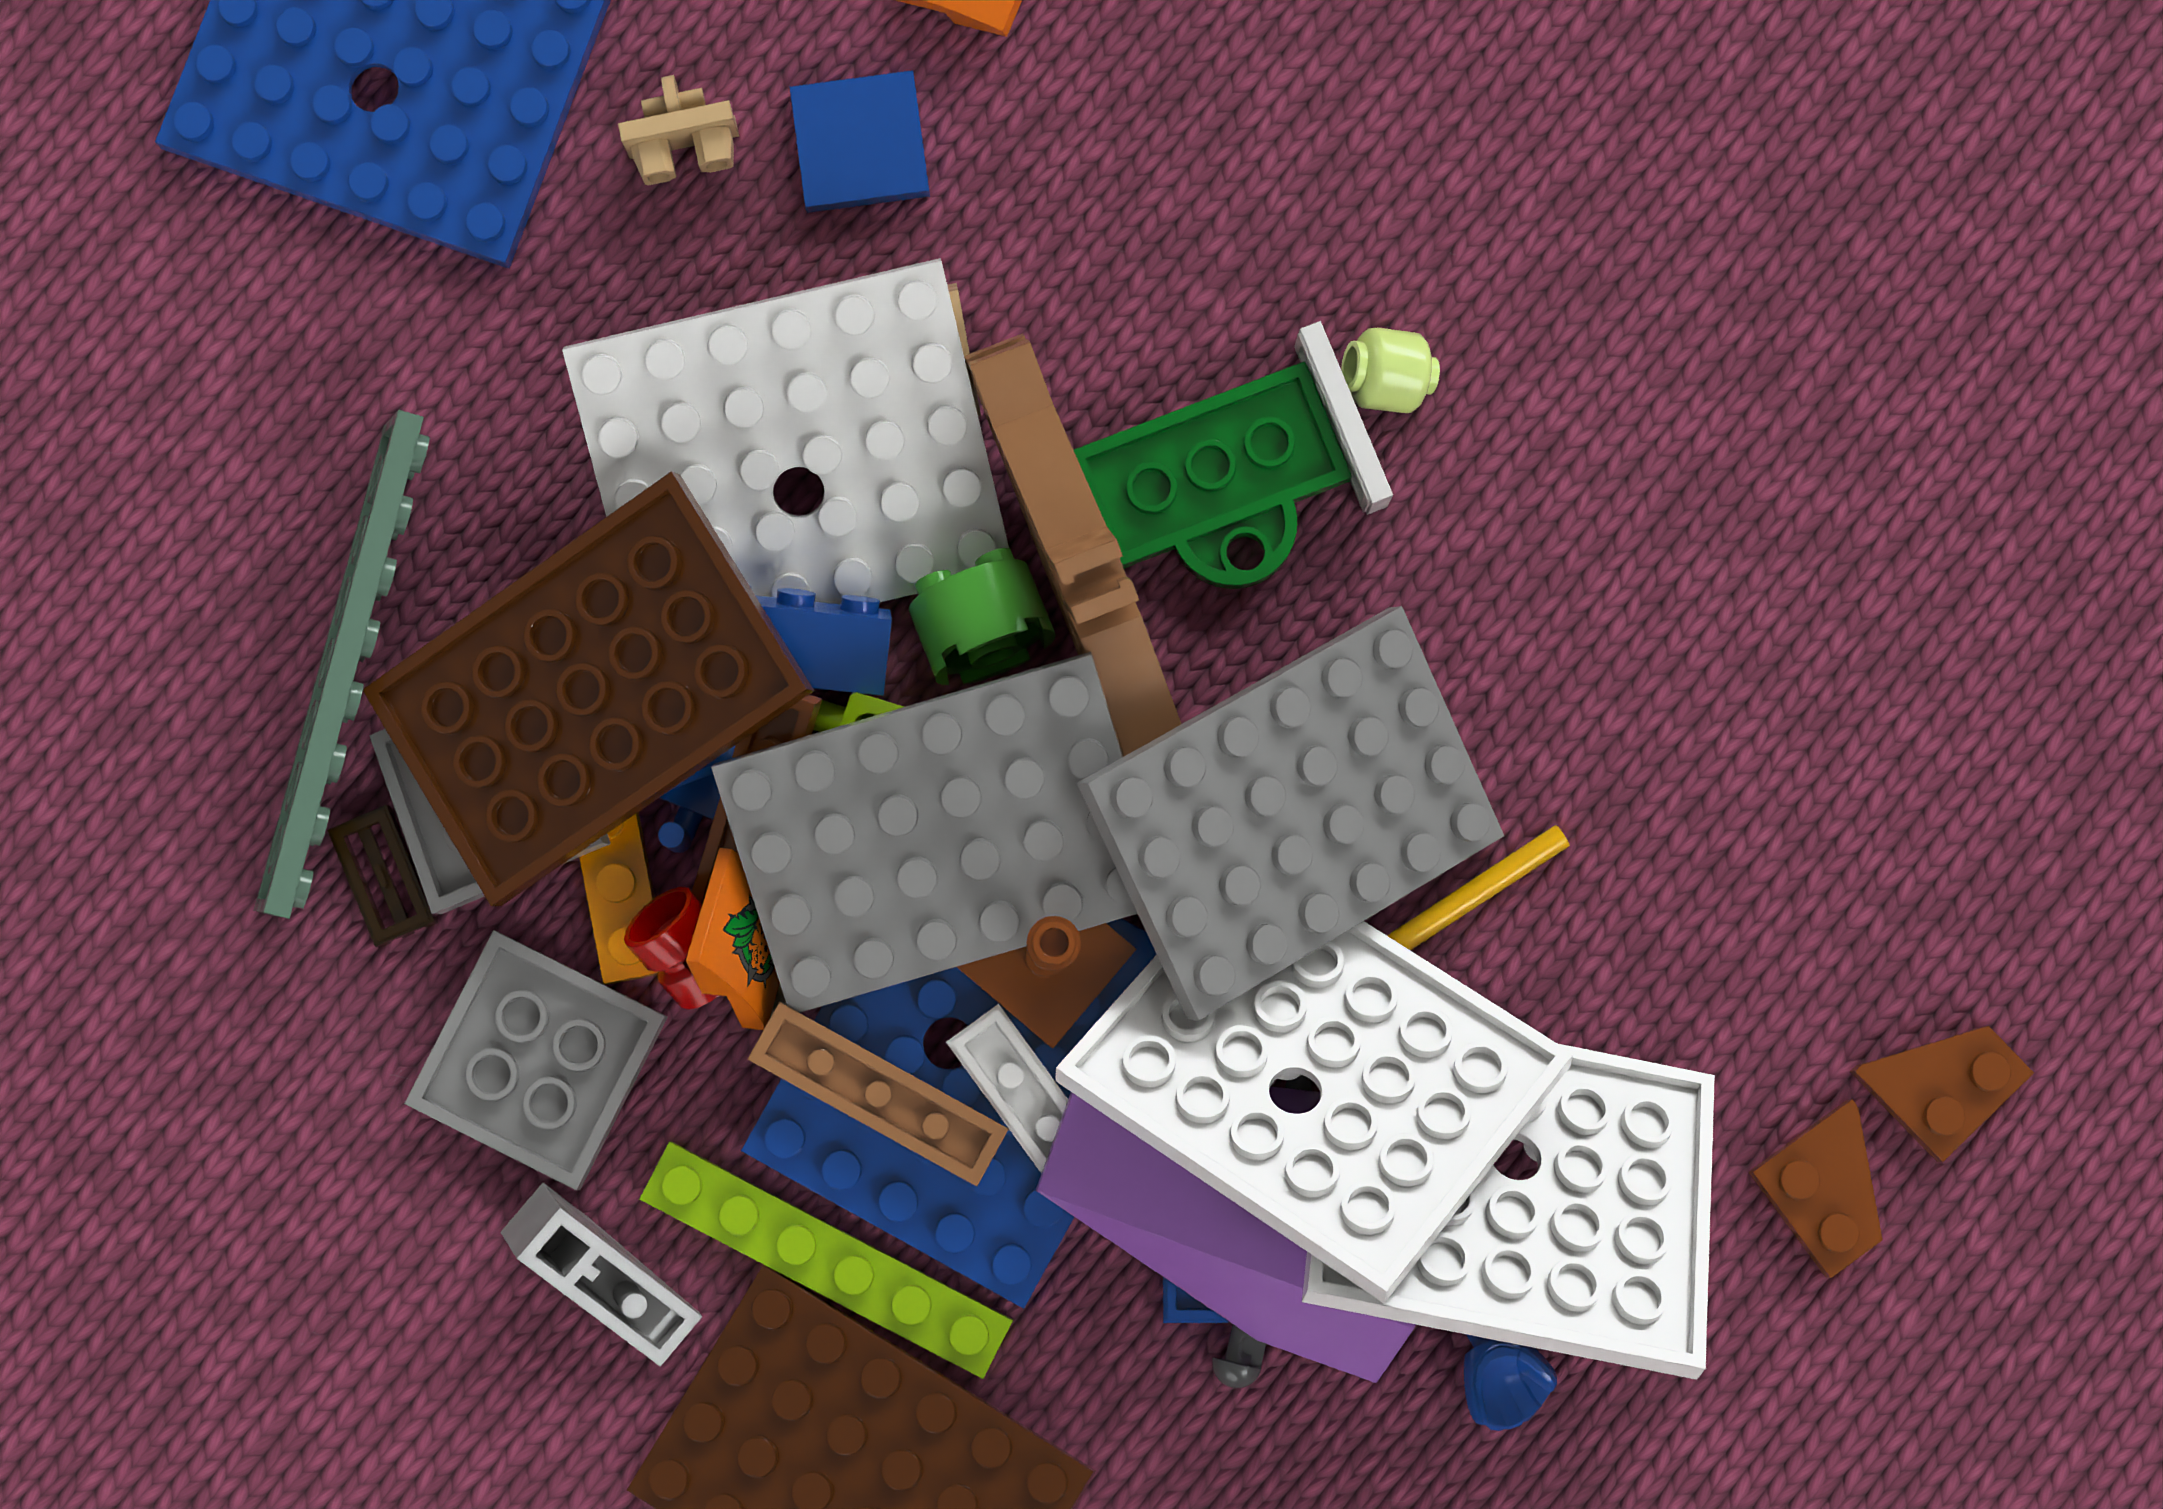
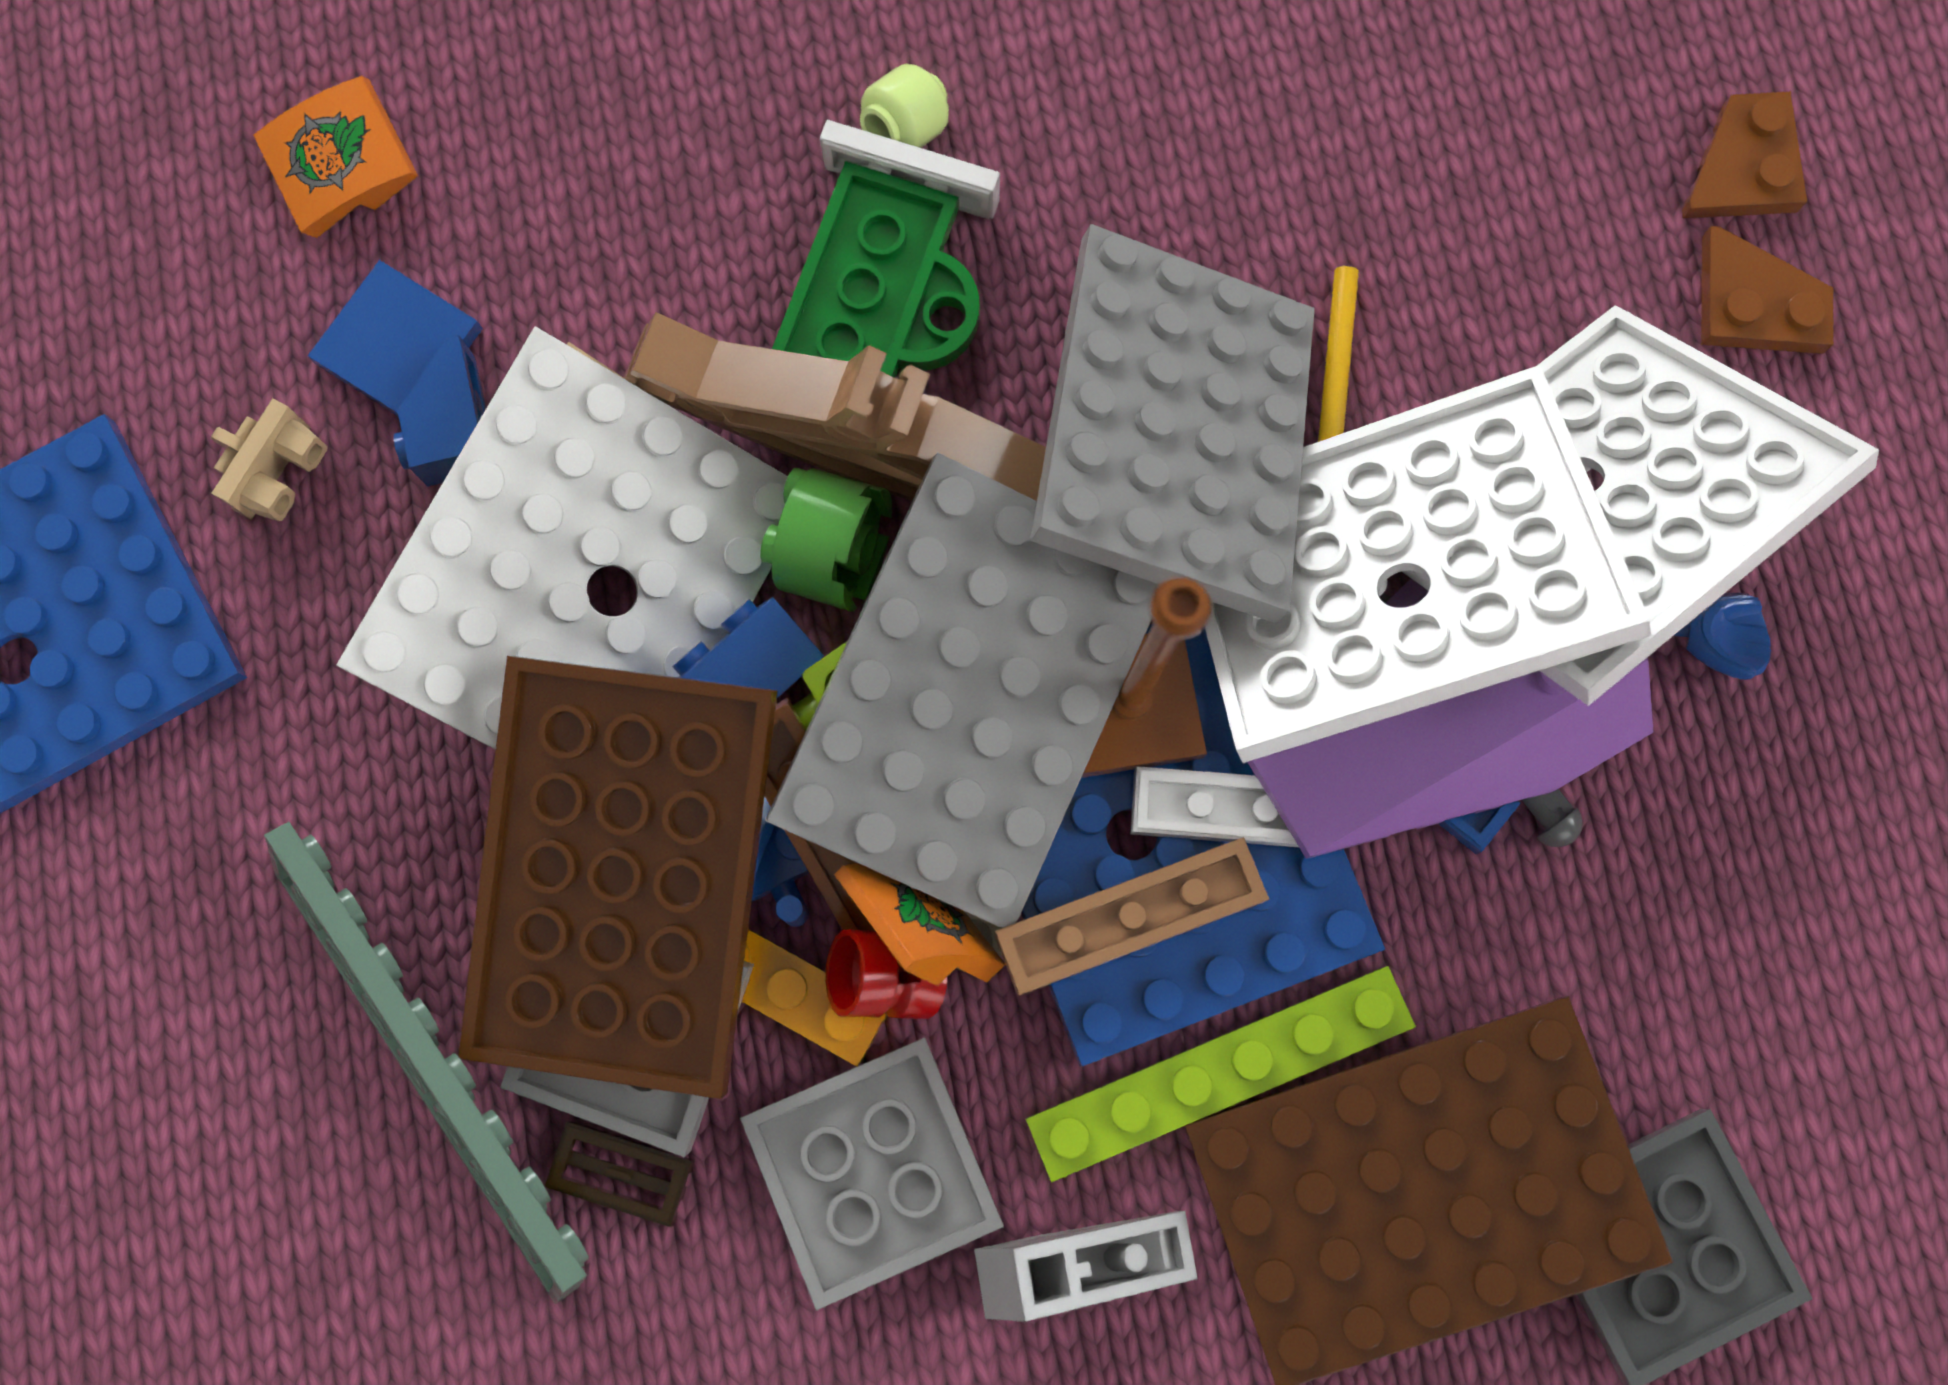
camera: 50 degrees left, 5 degrees down
none -> blue slope [394,335,486,487]

